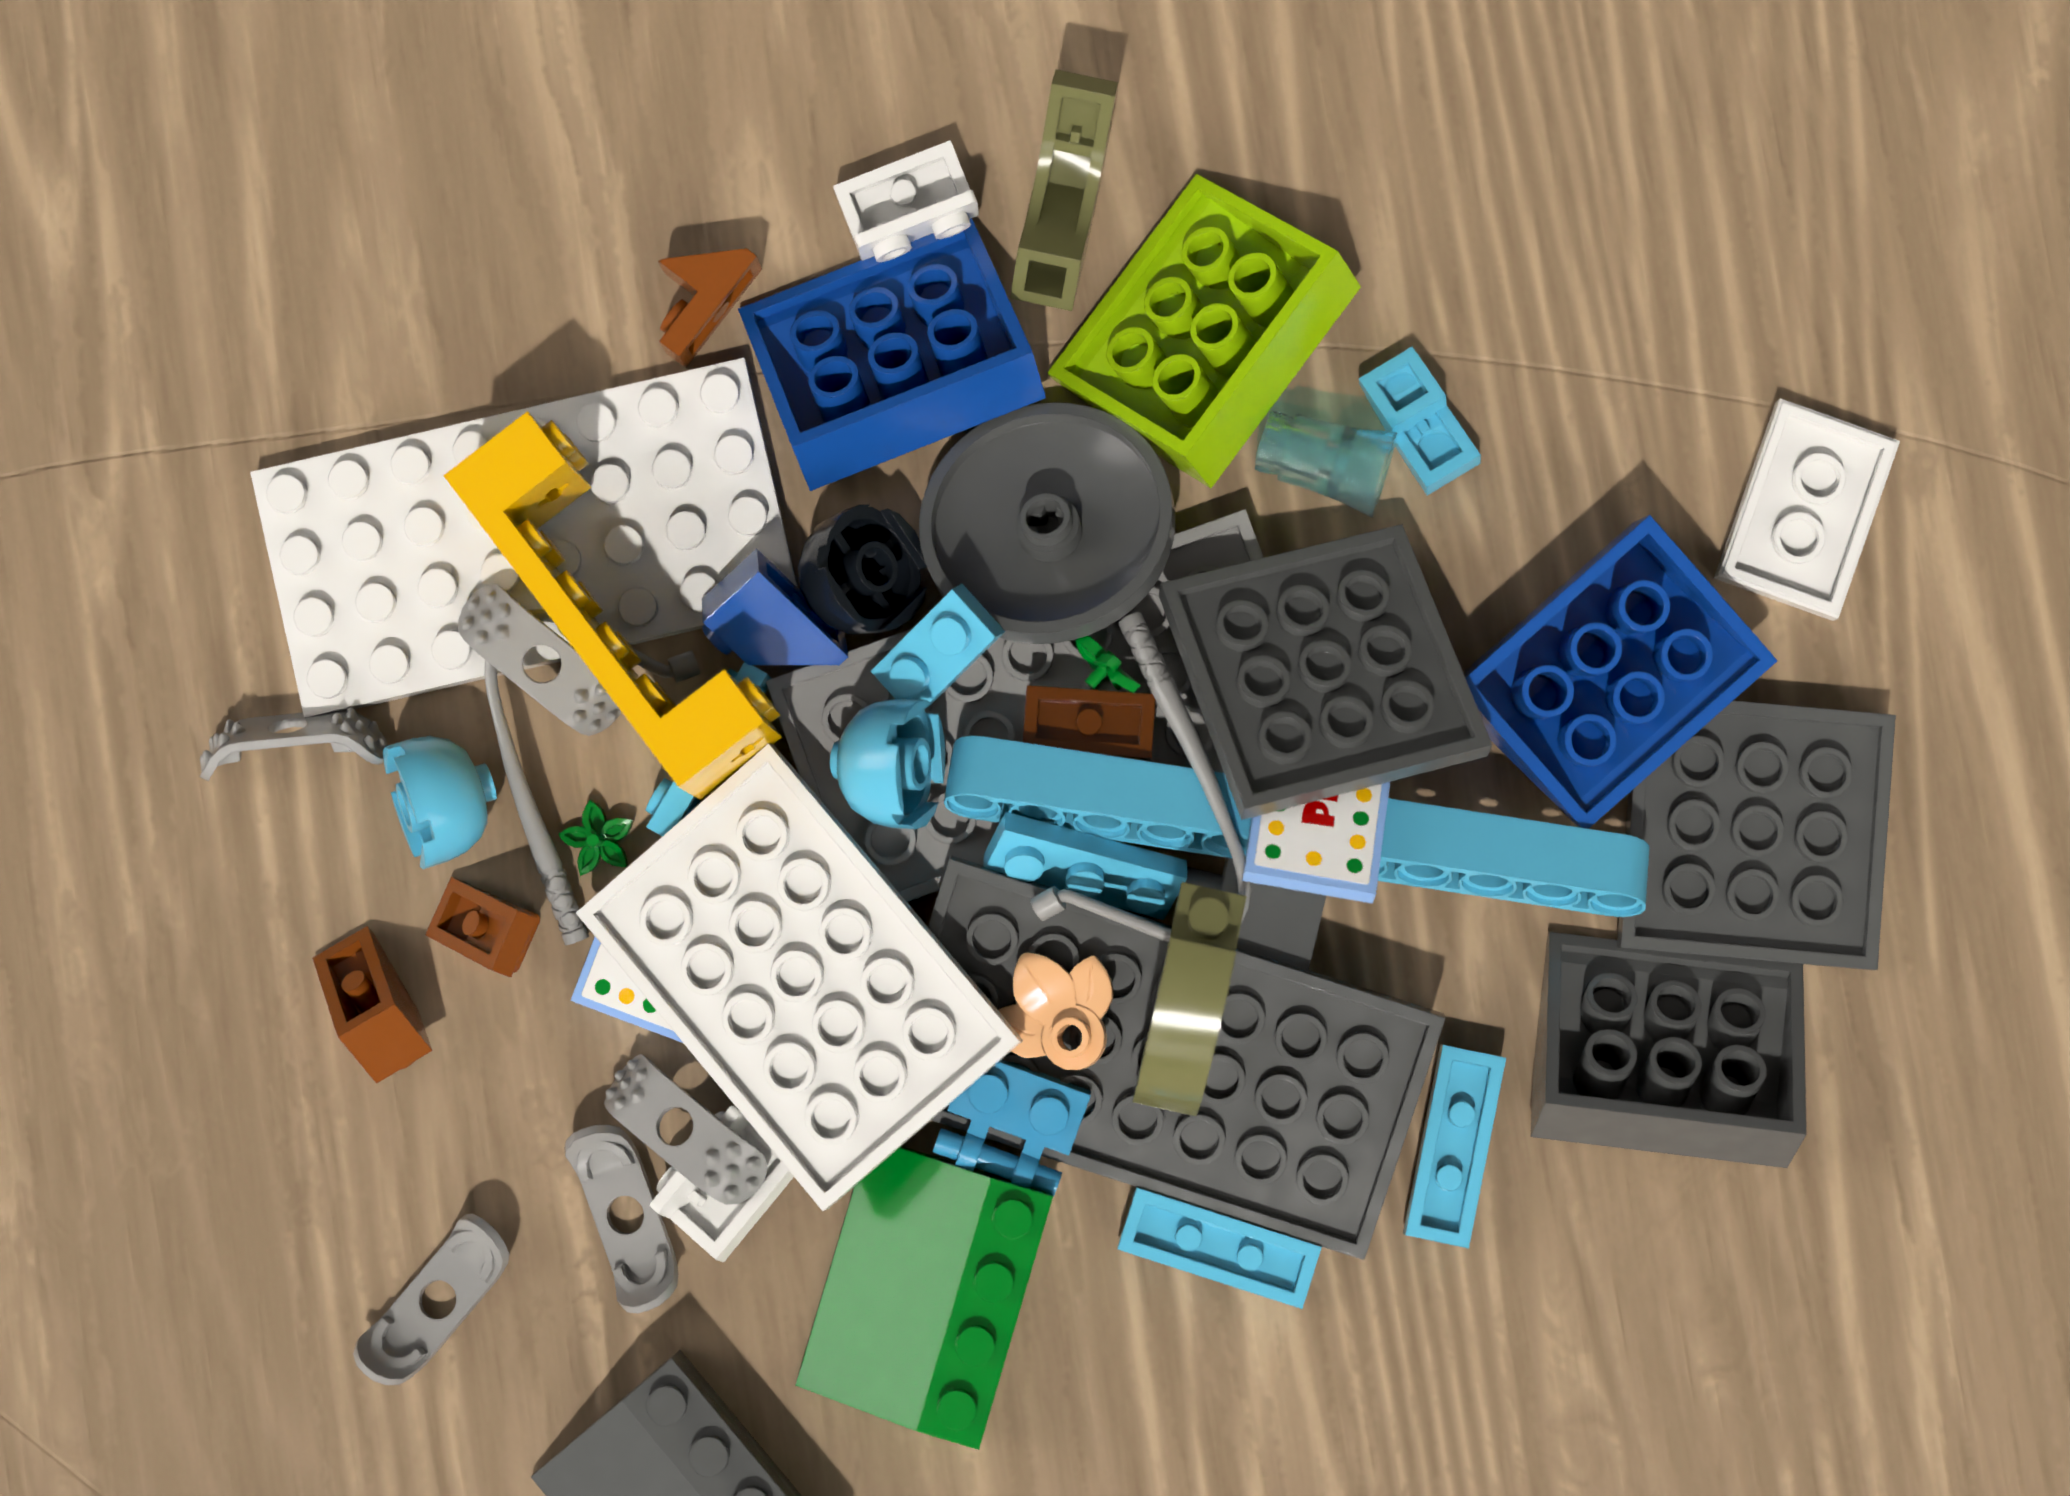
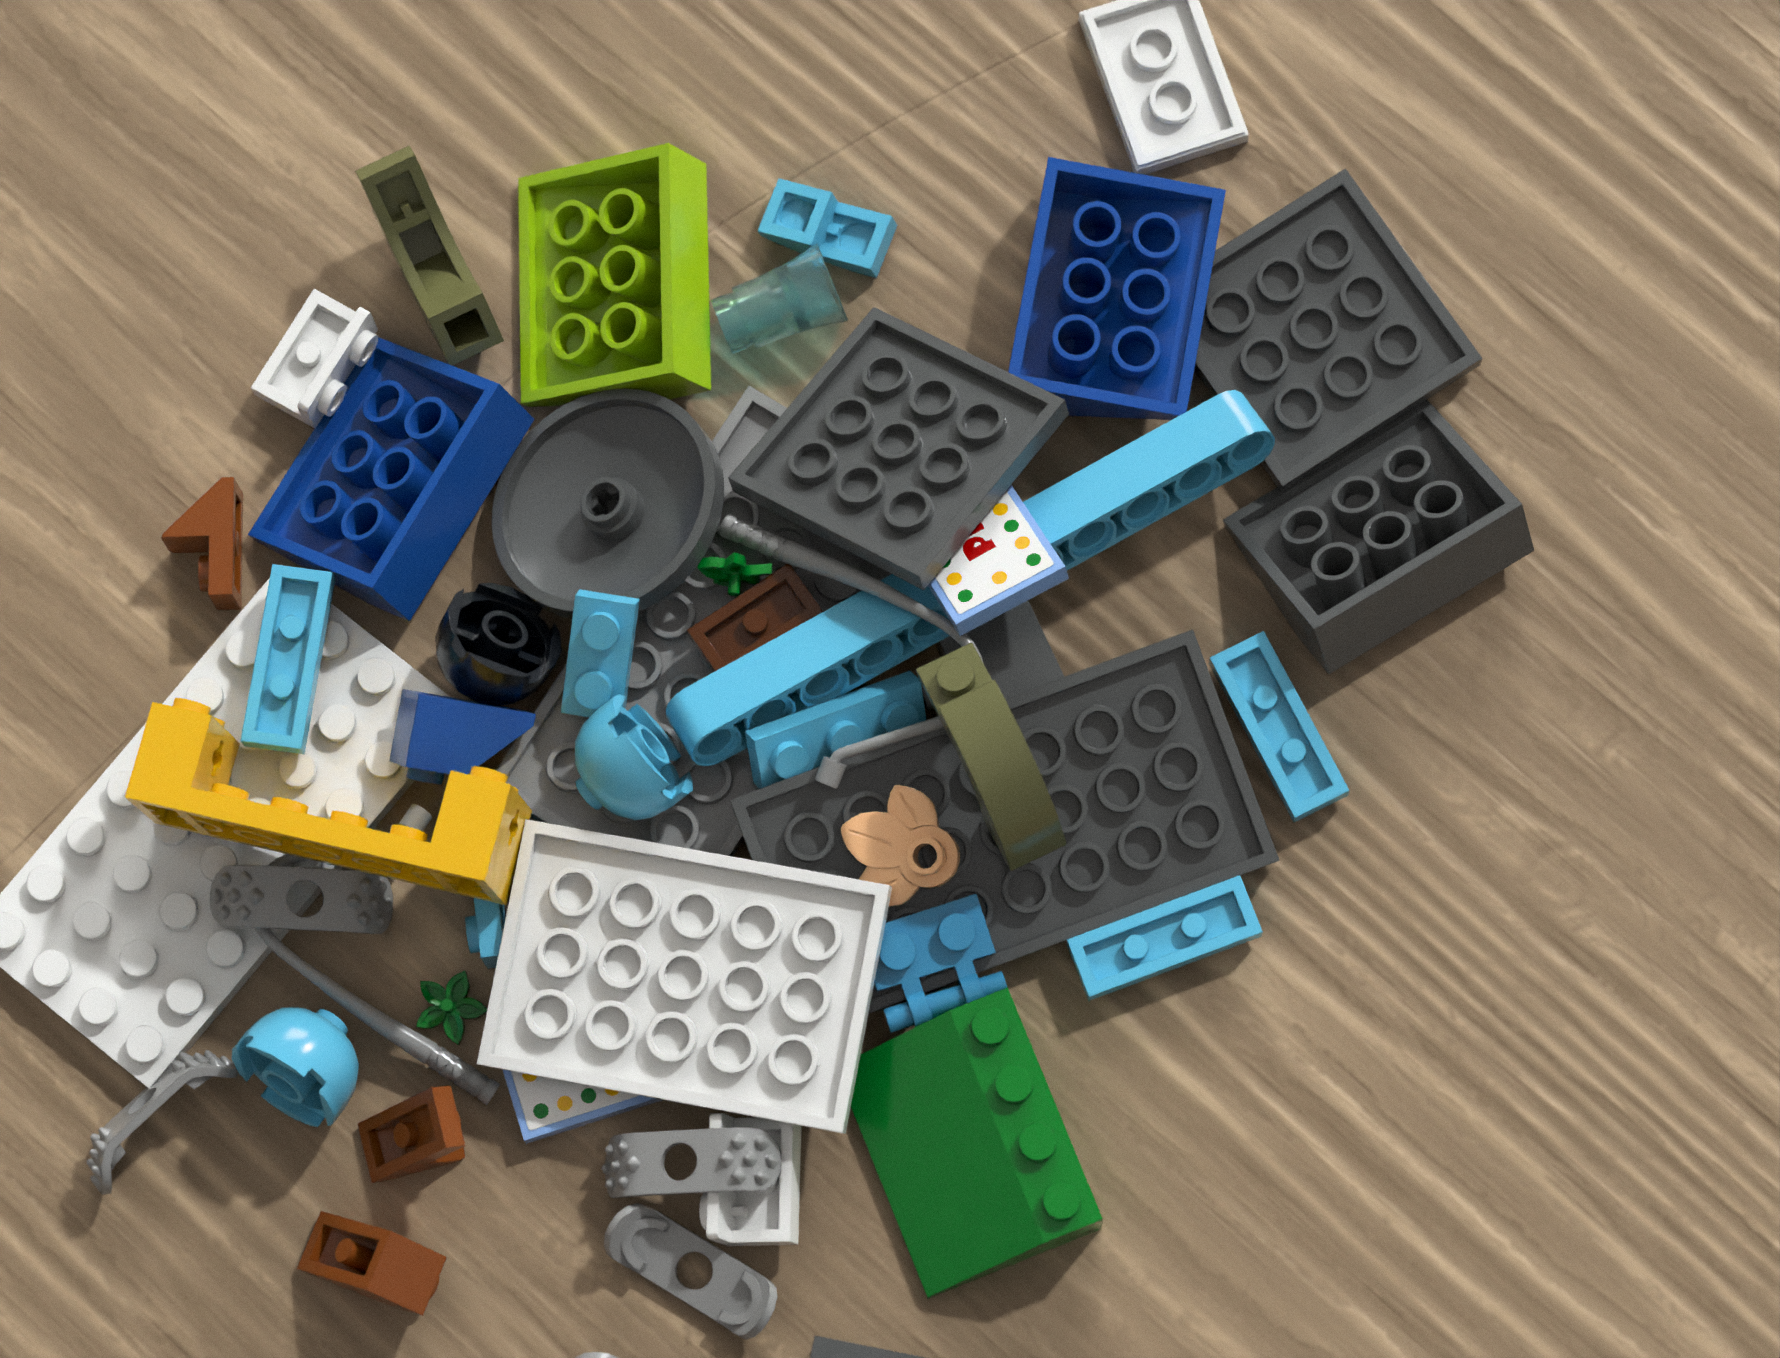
camera: 35 degrees left, 10 degrees down
none -> medium azure plate [241,564,336,755]

